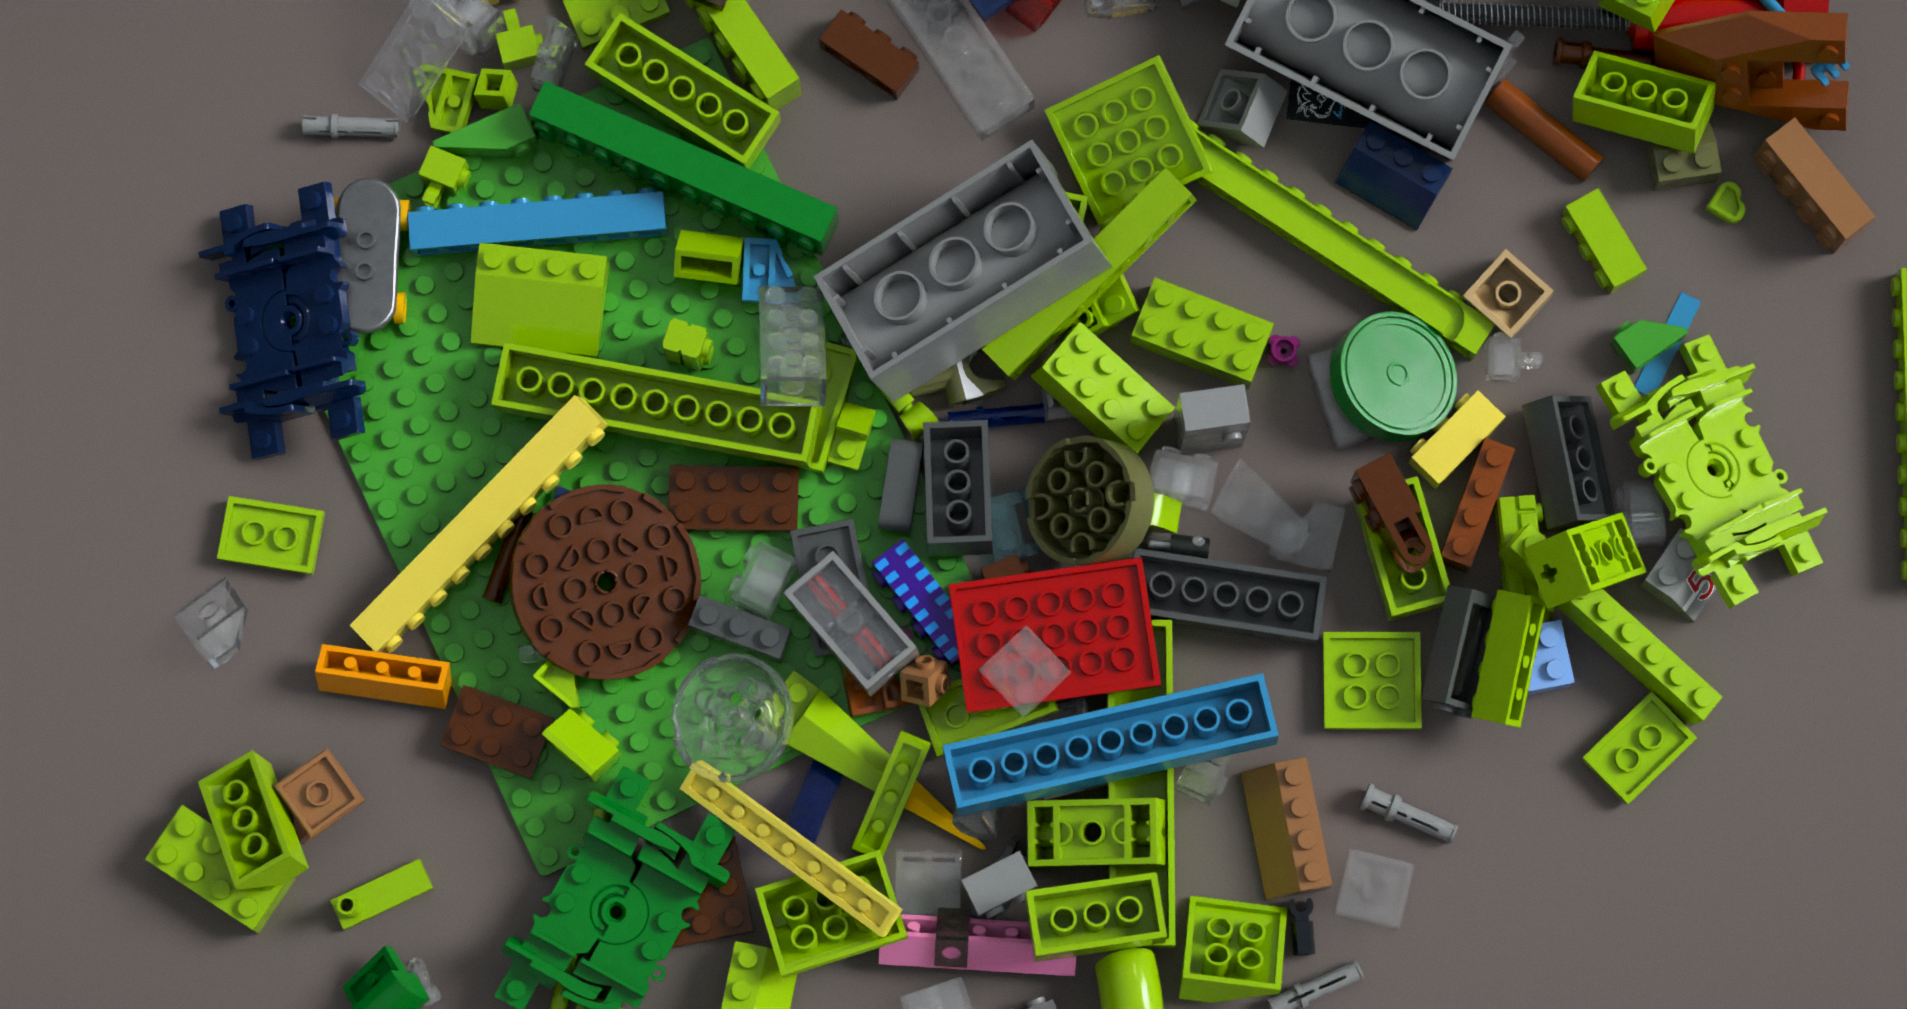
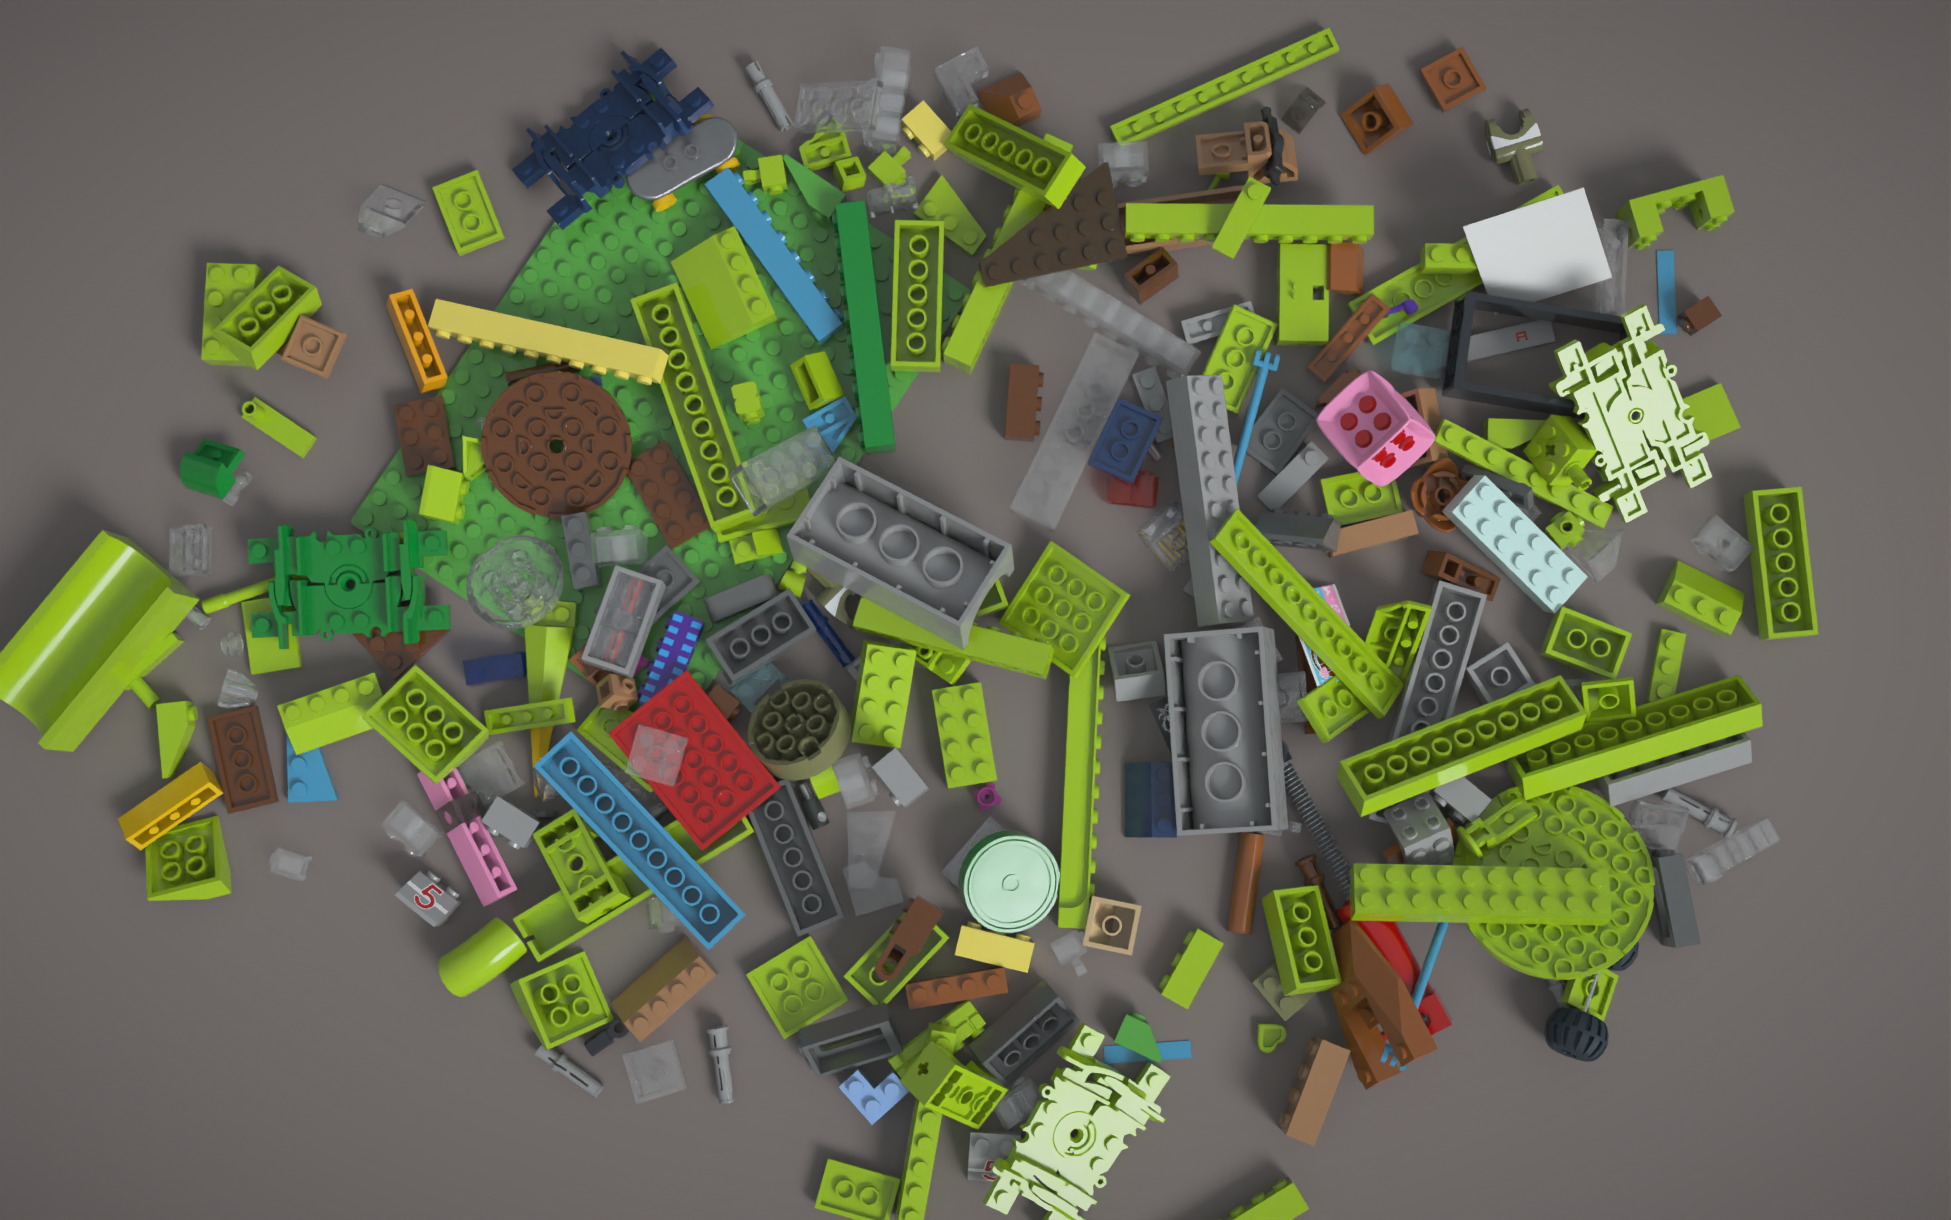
camera: 60 degrees right, 5 degrees up
light yellow plate [679,761,903,937] -> none
lime brick [1024,872,1167,962] -> none
lime brick [1471,589,1546,728] -> none

